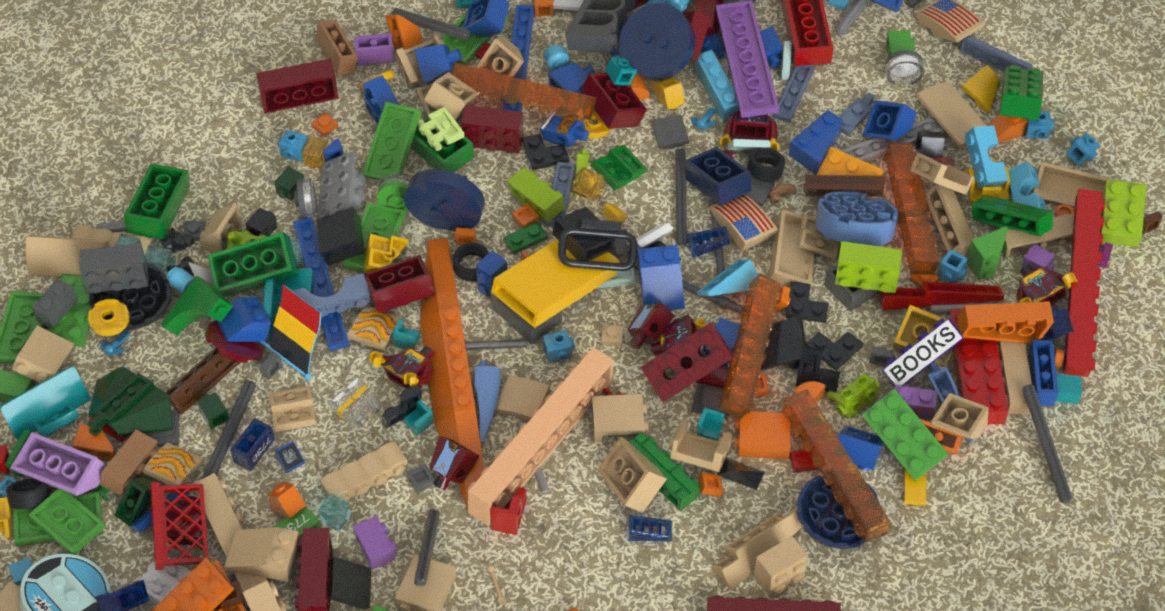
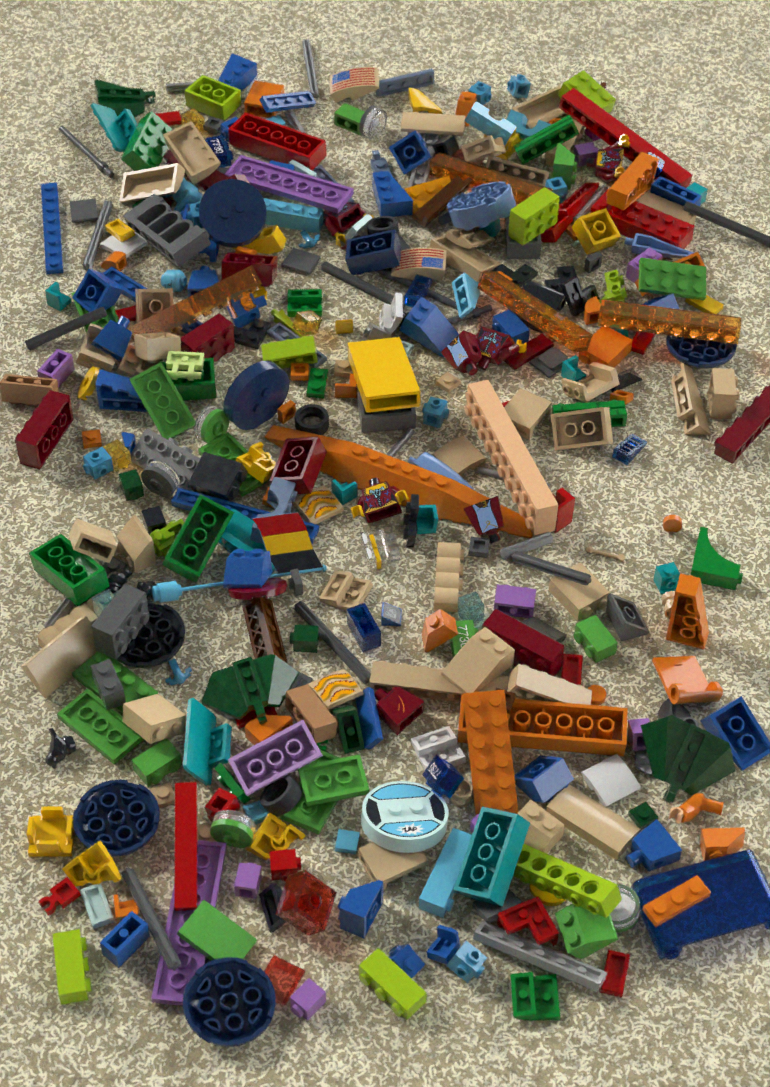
camera: 55 degrees left, 5 degrees down
yellow tile [88,299,130,336] -> none
red fence [150,482,209,570] -> none
green arch [161,276,233,335] -> none
orange slope [385,14,423,51] -> none
blue brick [476,250,508,297] -> none
black brick [552,207,615,261] -> none
black bar [558,219,638,271] -> none
teal brick [605,56,637,85] -> none
dark red brick [640,321,735,402] -> none
medium nougat arm [769,184,796,204] -> none
brick [882,318,965,386] -> none
tan slope [931,393,989,439] -> none
green brick [1000,65,1044,121] -> none
none -> tan brick [69,518,117,563]
none -> light grey axle [500,532,553,560]

